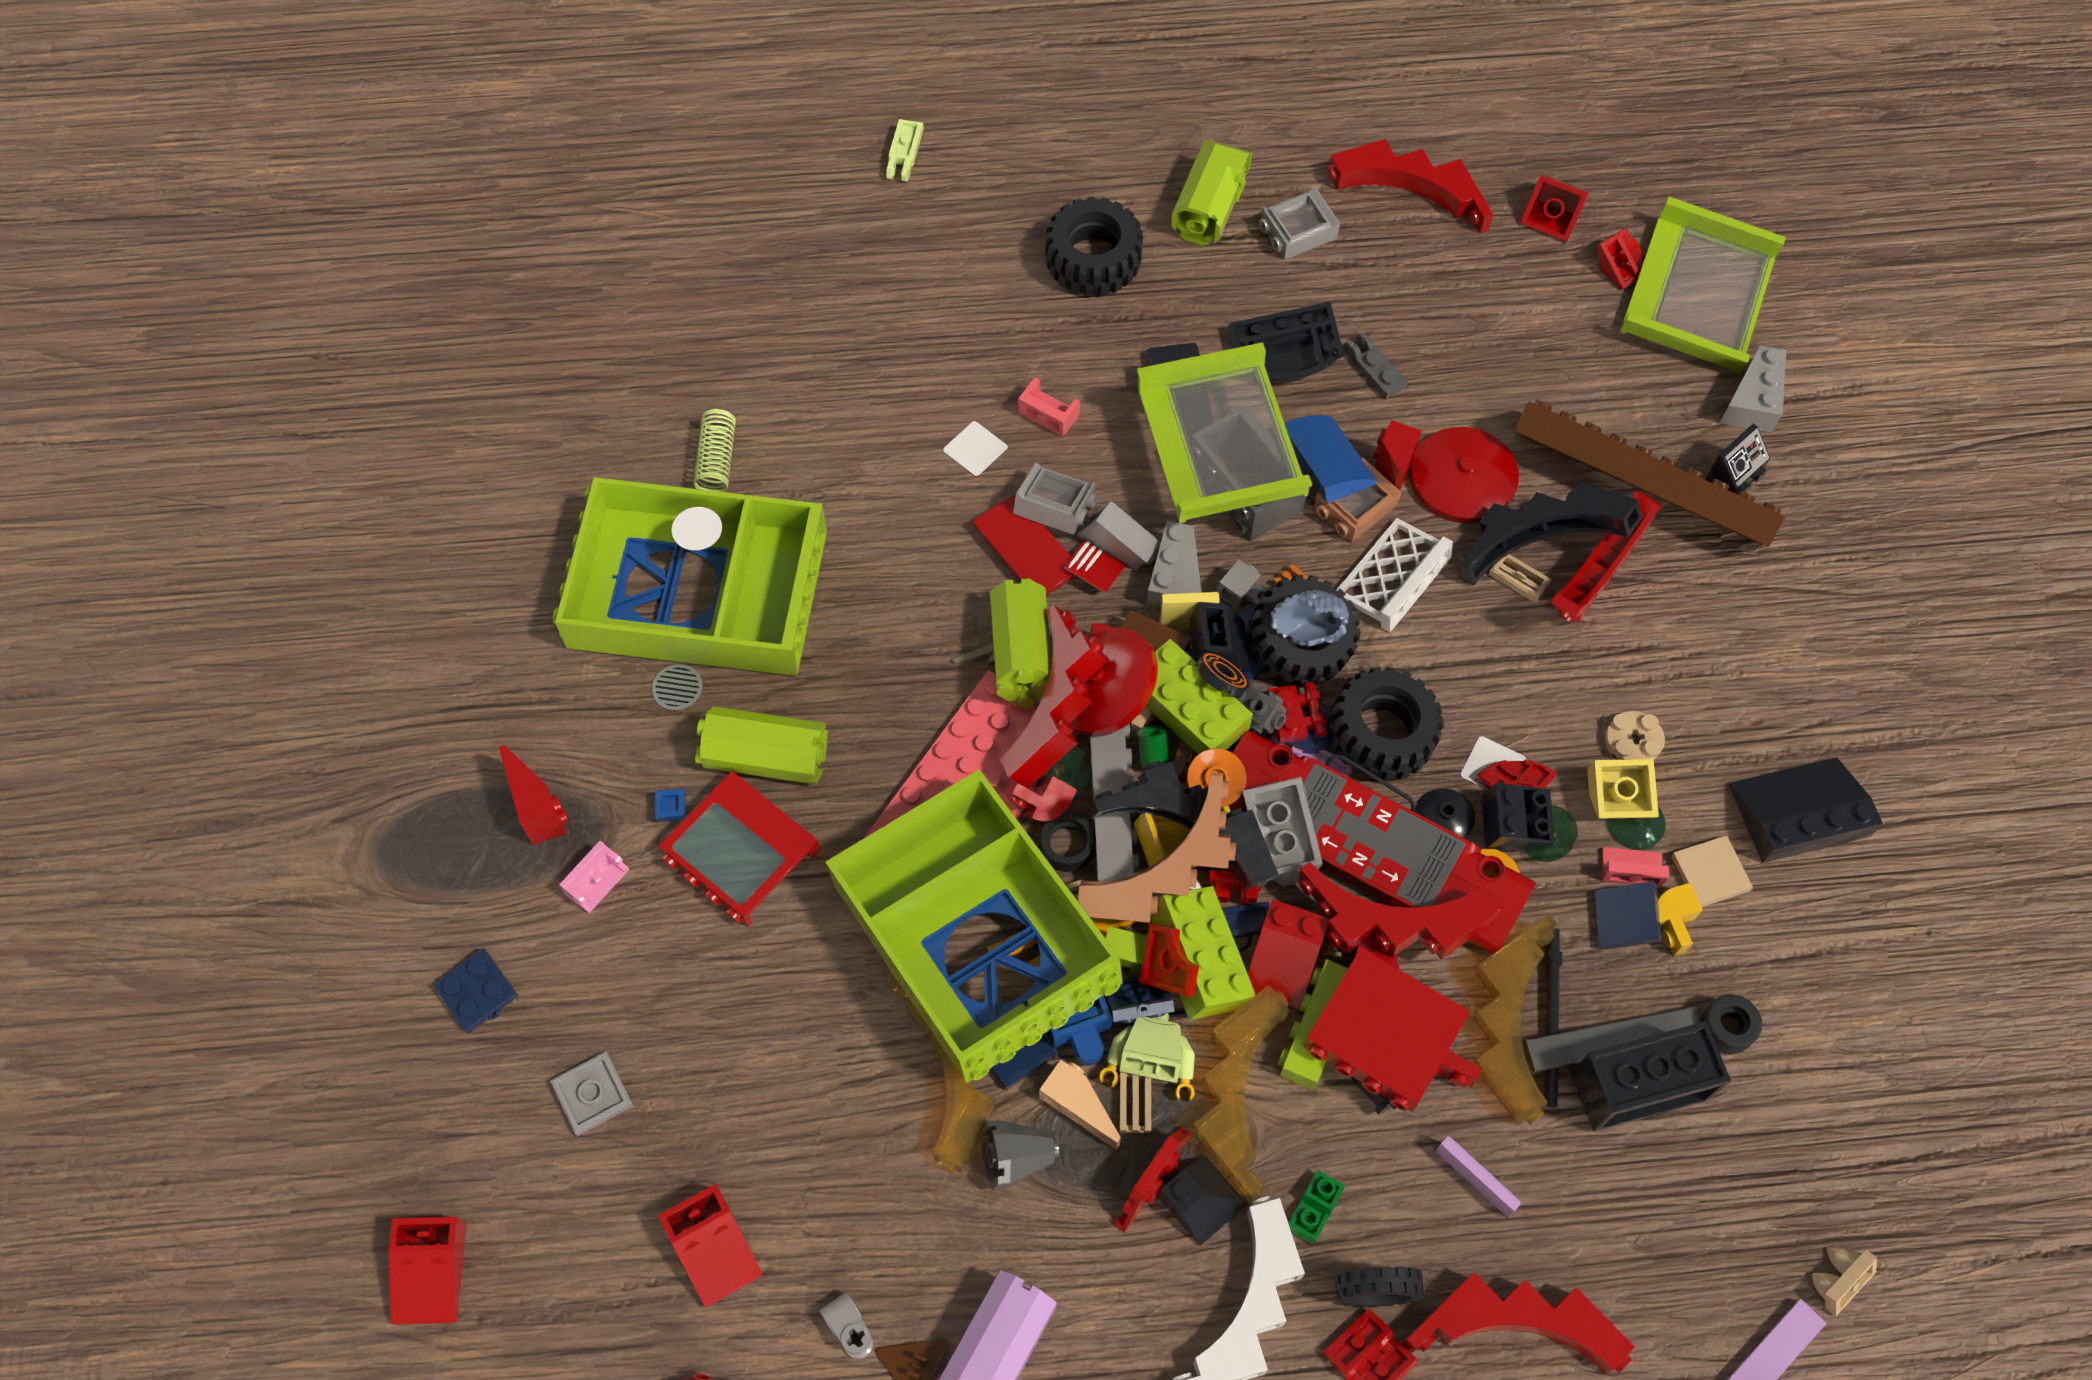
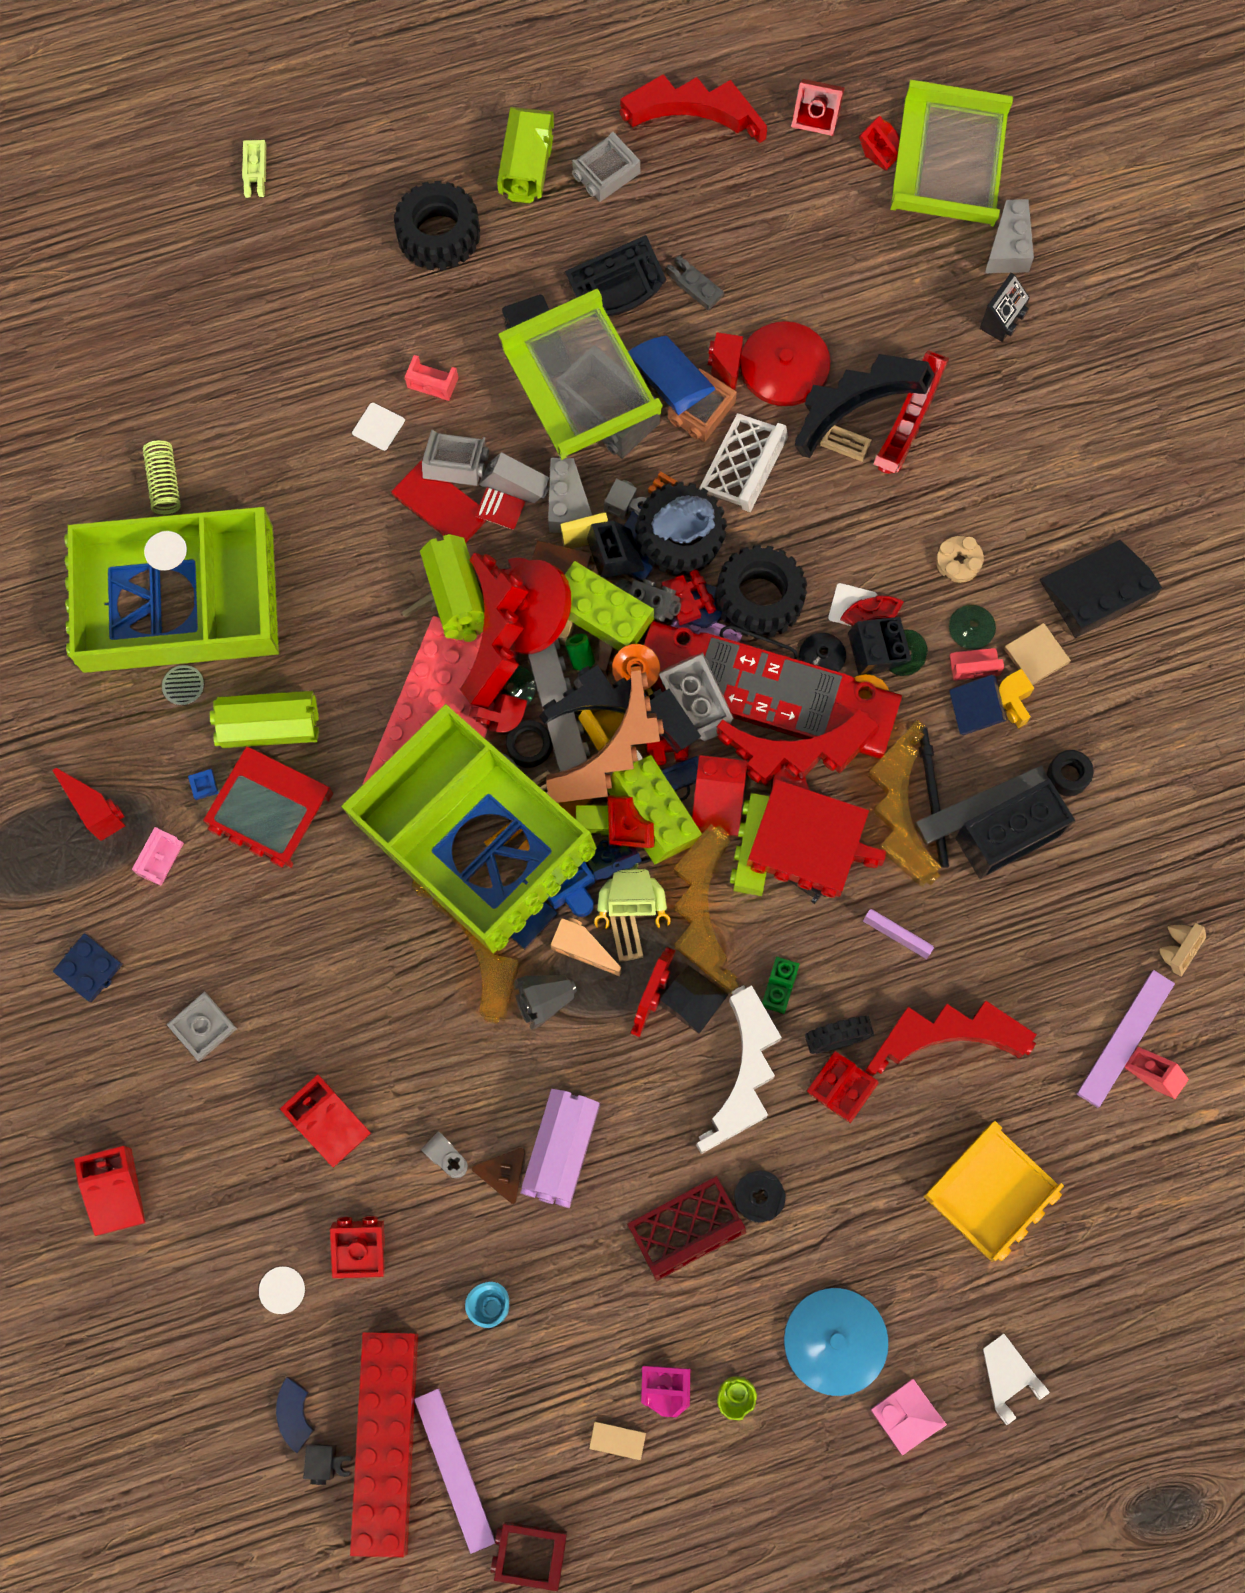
camera: 10 degrees left, 10 degrees up
black tile [1196,652,1249,697] -> none
reddish brown brick [1514,399,1785,547] -> none
light yellow slope [1587,759,1659,819] -> none

